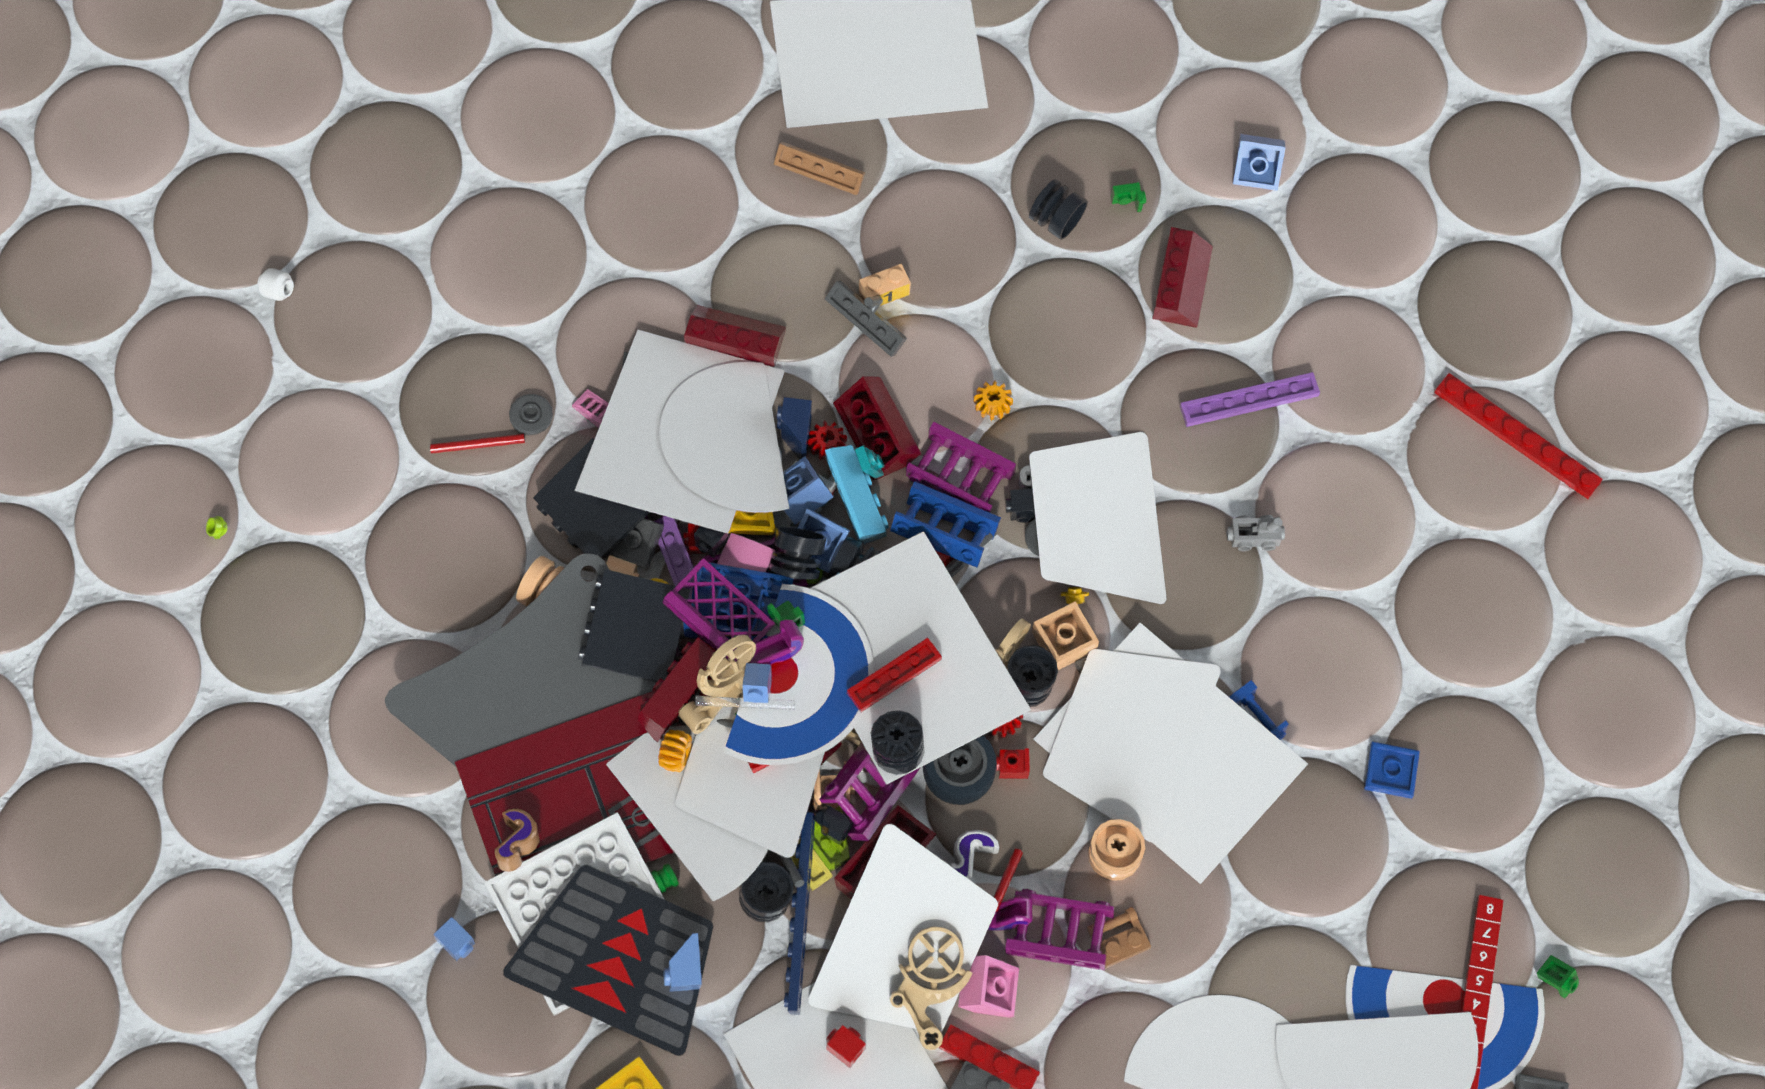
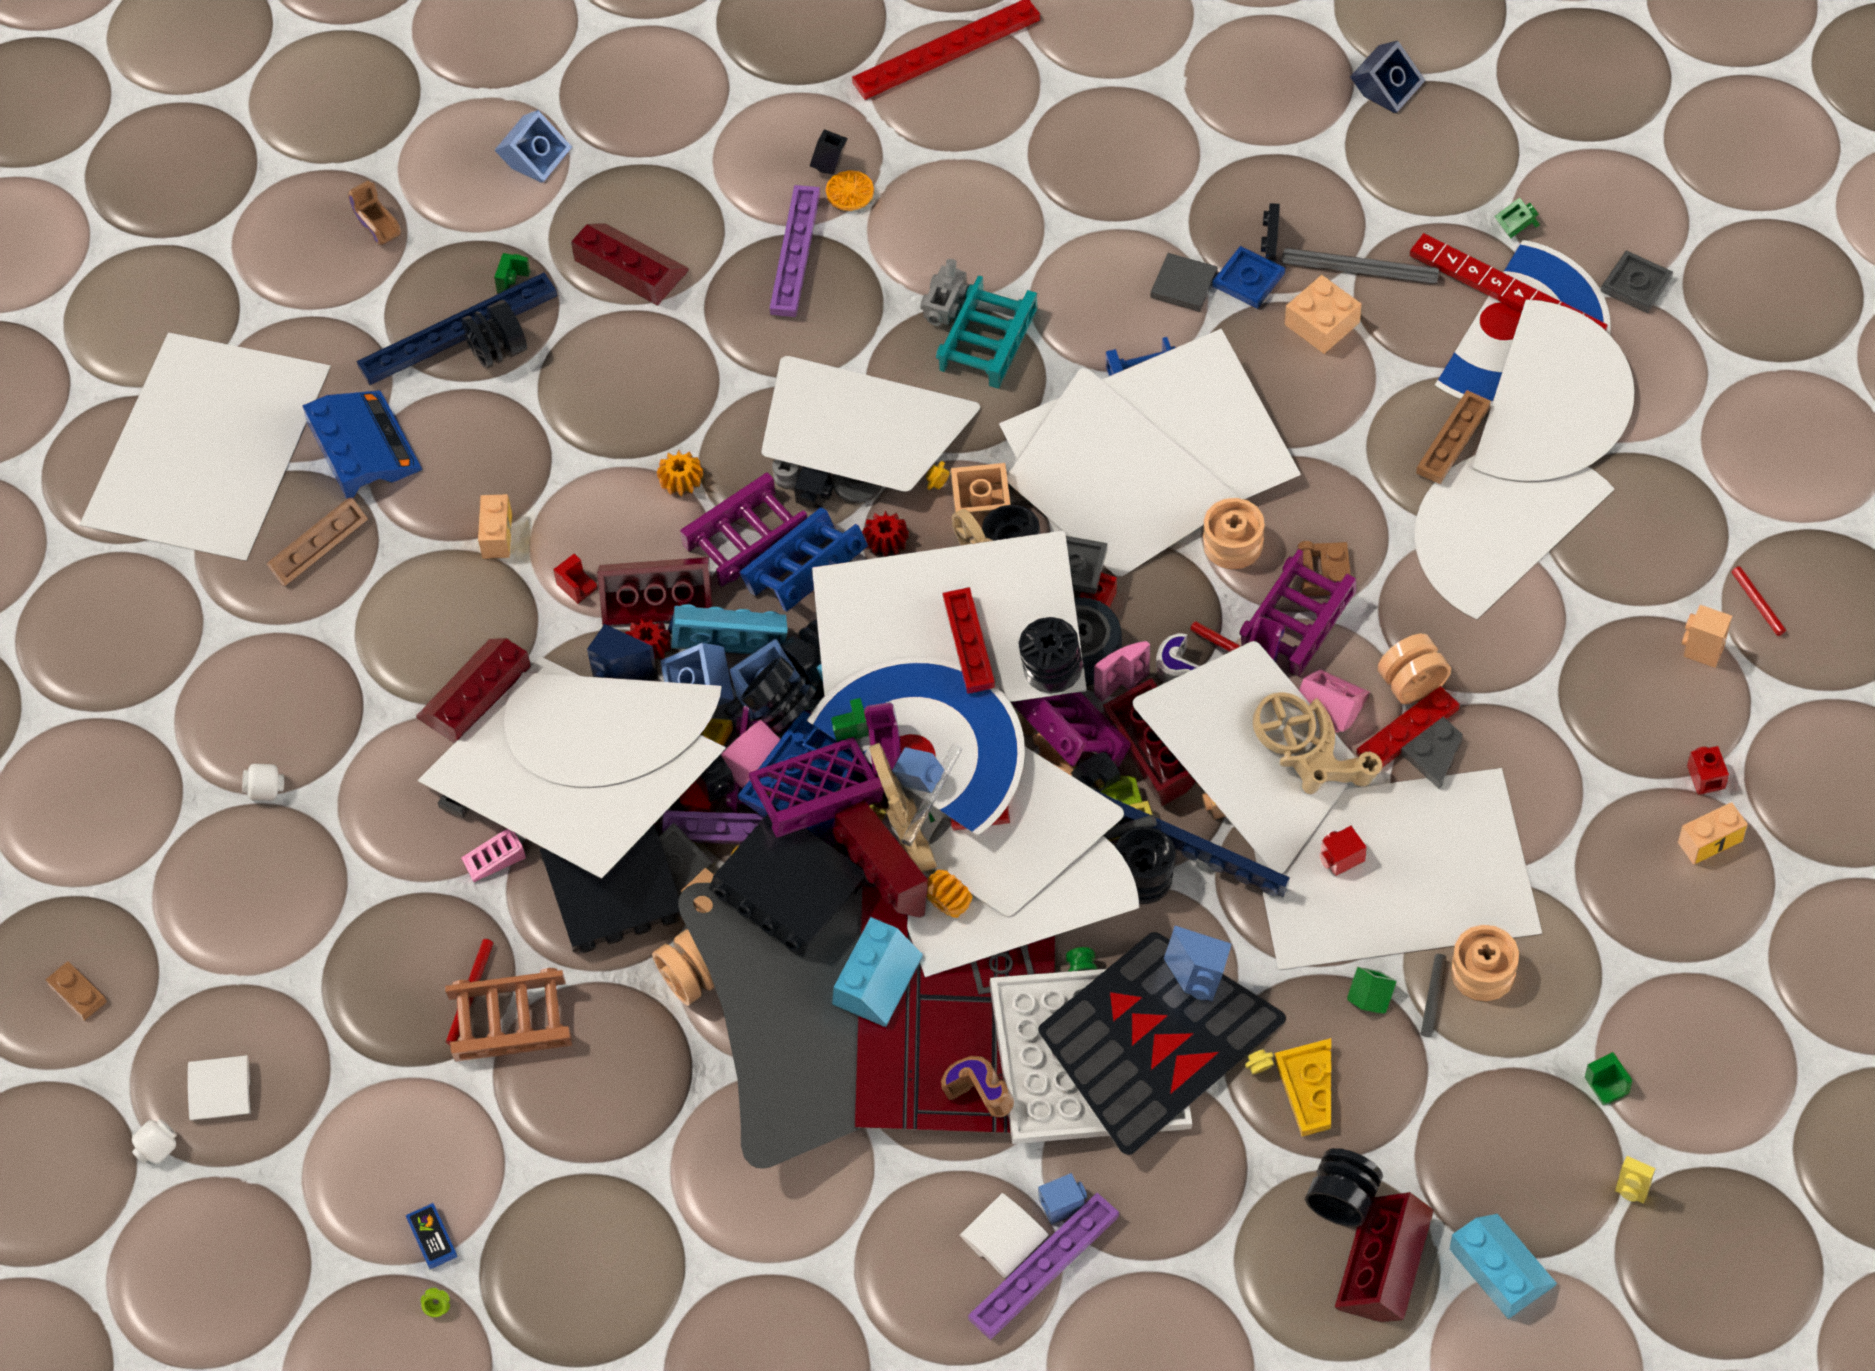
camera: 60 degrees left, 10 degrees down
dark grey wheel [509,394,553,435] -> none
dark grey plate [825,280,907,357] -> none
teal plate [855,446,884,479] -> none
none -> medium nougat plate [45,961,107,1021]
none -> white slope [188,1055,251,1121]
none -> white head [242,764,284,801]
none -> blue piece [302,390,422,499]
none -> medium nougat animal [348,180,401,245]
none -> dark blue plate [356,272,557,386]
none -> tile [405,1203,458,1270]
none -> nougat fence [445,968,573,1062]
none -> red panel [553,554,597,604]
none -> black brick [810,129,848,175]
none -> light orange wheel [826,170,874,211]
none -> medium azure slope [832,917,923,1027]
none -> red gear [862,510,909,557]
none -> teal fence [936,275,1038,389]
none -> white slope [960,1193,1049,1278]
none -> medium lavender plate [968,1193,1119,1340]
none -> dark grey plate [1066,536,1108,594]
none -> bright pink slope [1094,641,1150,702]
none -> dark grey tile [1150,253,1218,312]
none -> light yellow plate [1245,1049,1274,1075]
none -> black wing [1261,203,1280,261]
none -> dark grey axle [1282,248,1439,283]
none -> light nougat brick [1285,275,1362,354]
none -> dark blue slope [1350,40,1426,113]
none -> light nougat wheel [1377,633,1451,705]
none -> medium nougat plate [1416,390,1491,484]

